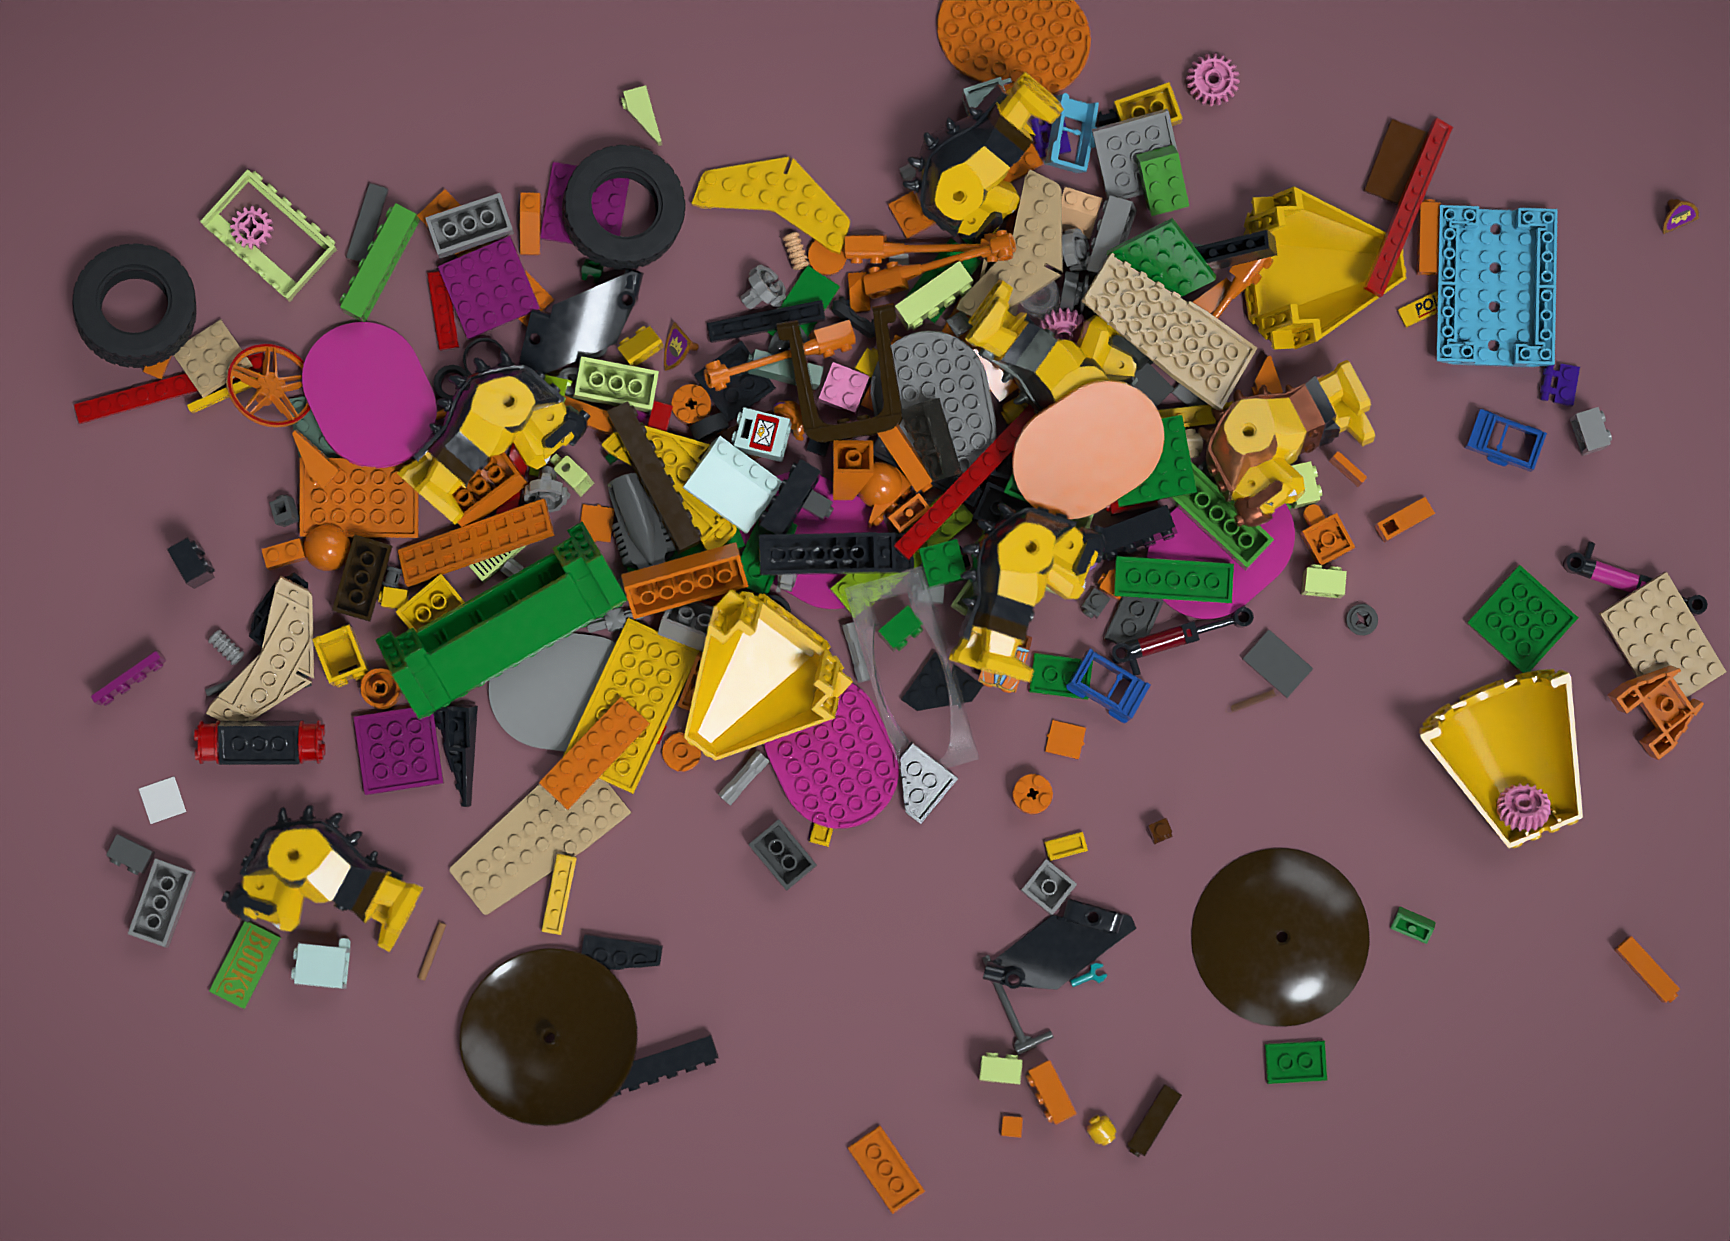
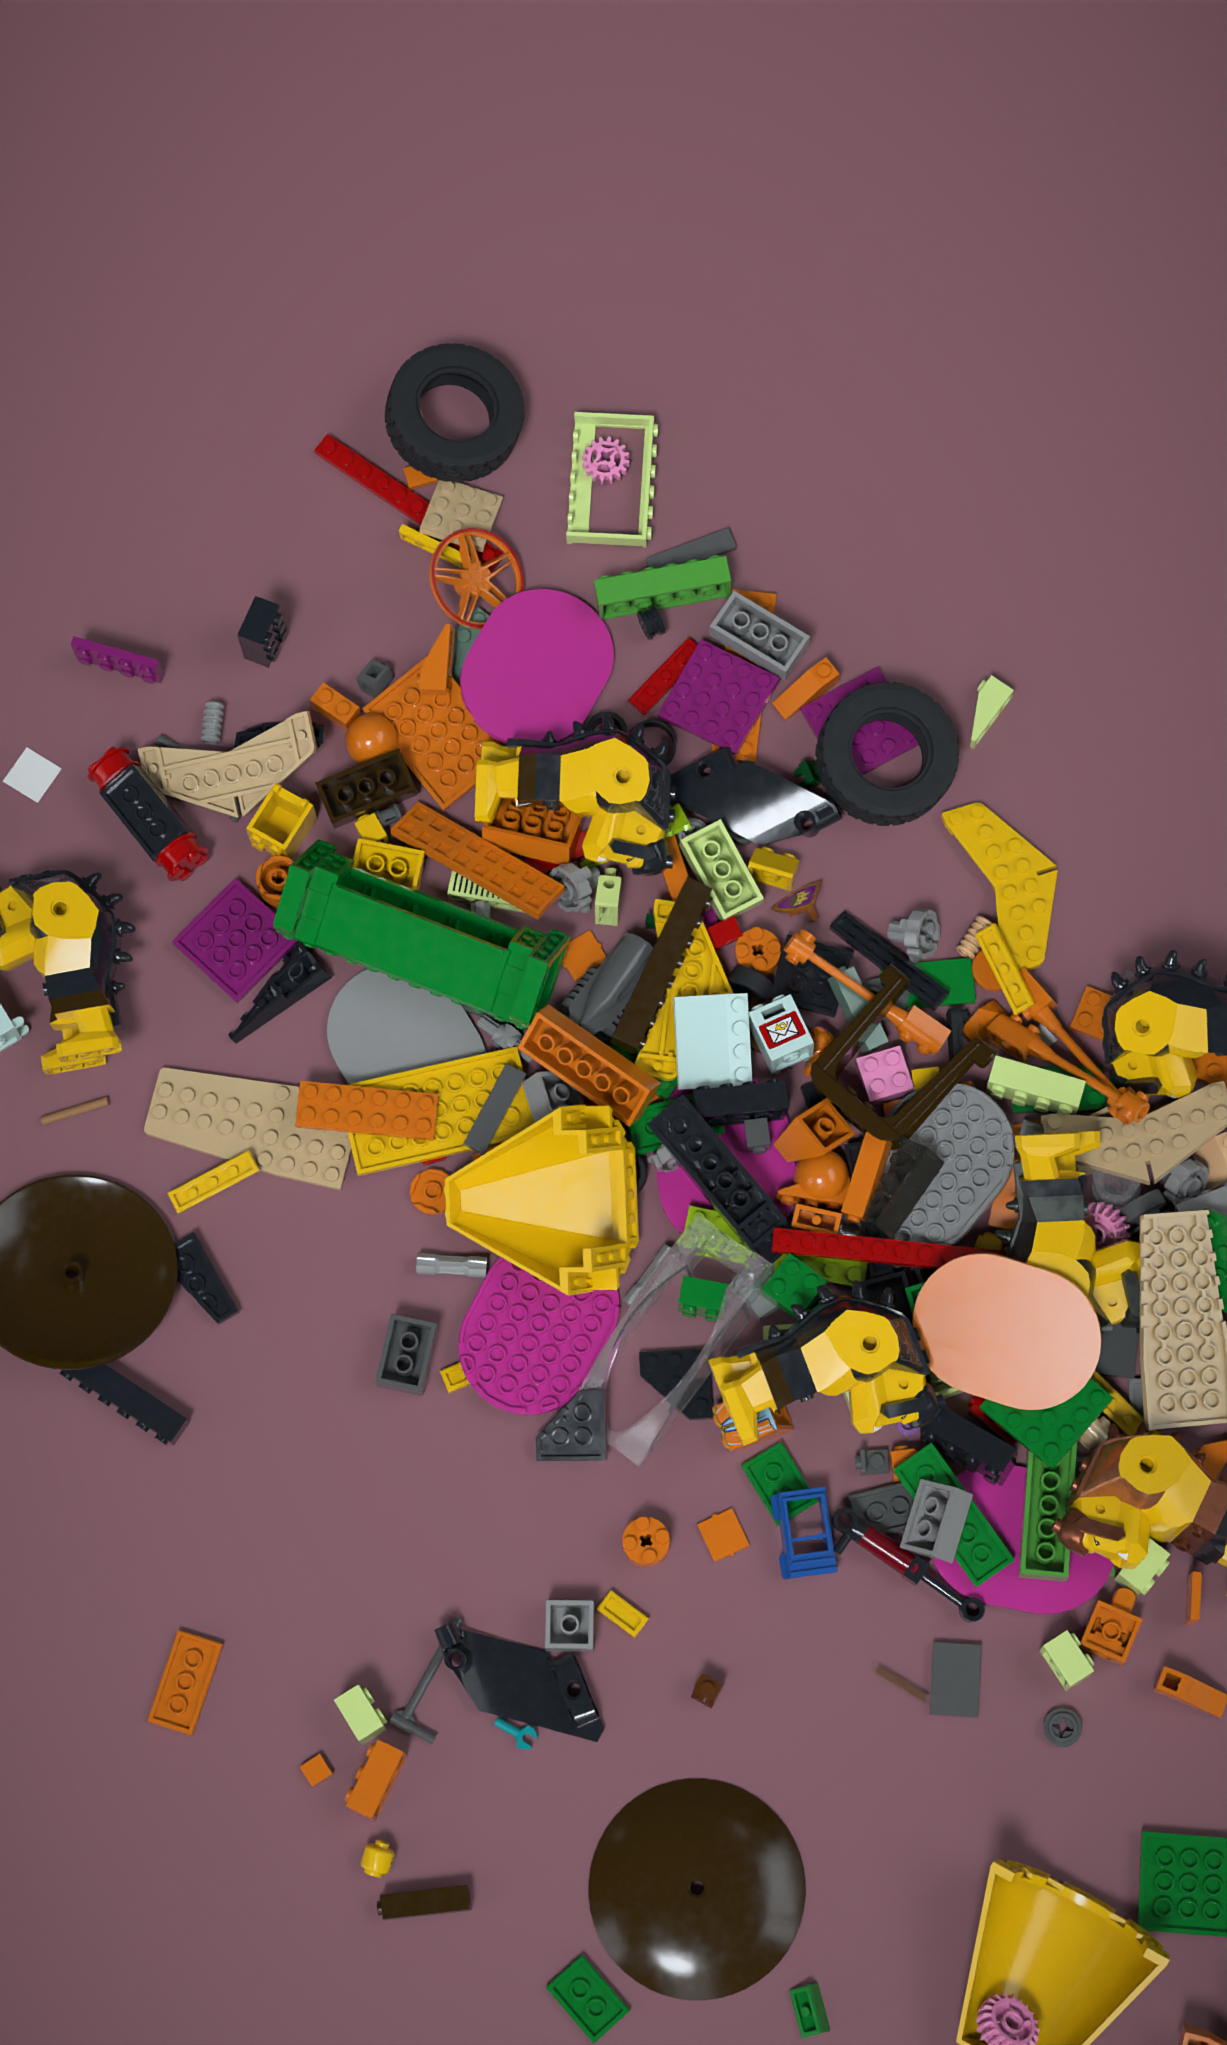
camera: 60 degrees right, 10 degrees down
none -> dark grey tile [463,1064,526,1155]
none -> black wheel [637,605,666,640]
none -> light grey slope [900,1479,973,1563]
none -> yellow tile [974,923,1036,1015]

